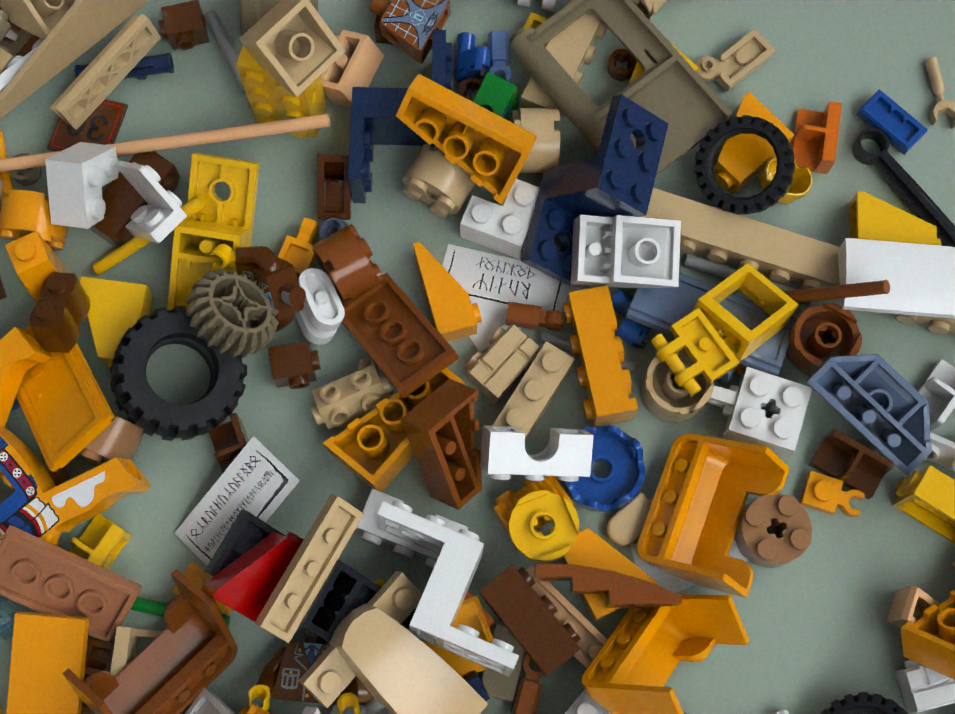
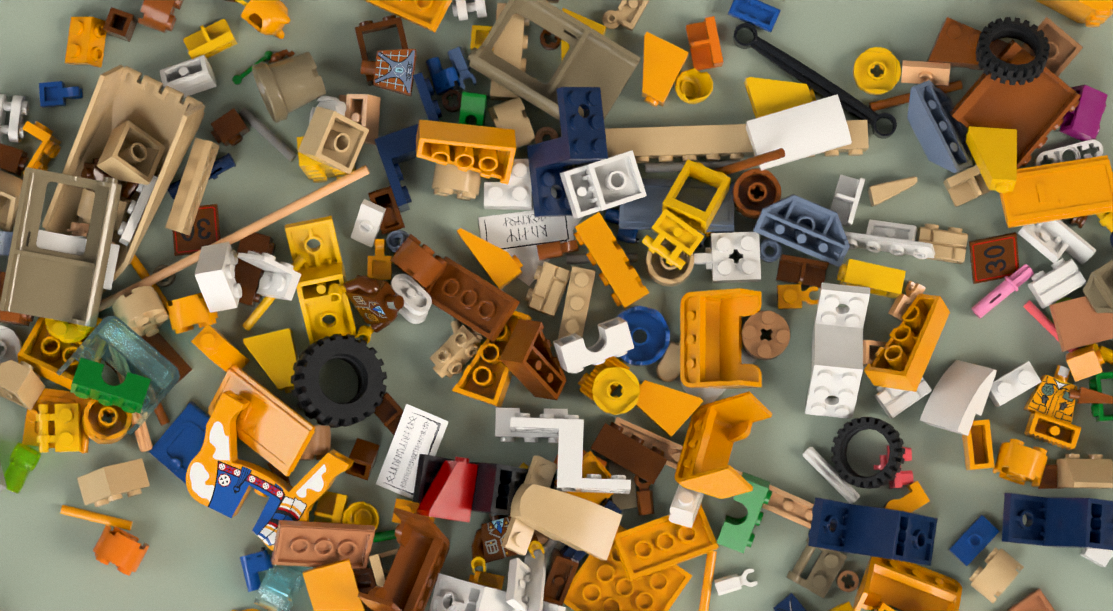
camera: 15 degrees left, 10 degrees up
reddish brown brick [29,272,90,353] -> none
dark tan gear [186,268,279,358] -> none
tan fence [255,494,364,643] -> none
reddish brown brick [268,341,321,389] -> none
dark orange slope [534,563,682,608] -> none
black tyre [694,115,795,215] -> none
none -> yellow hair [342,501,380,531]
none -> reddish brown brick [345,438,380,481]
none -> white plate [351,199,386,248]
none -> sand blue plate [760,238,782,262]
none -> white bracket [805,283,870,419]

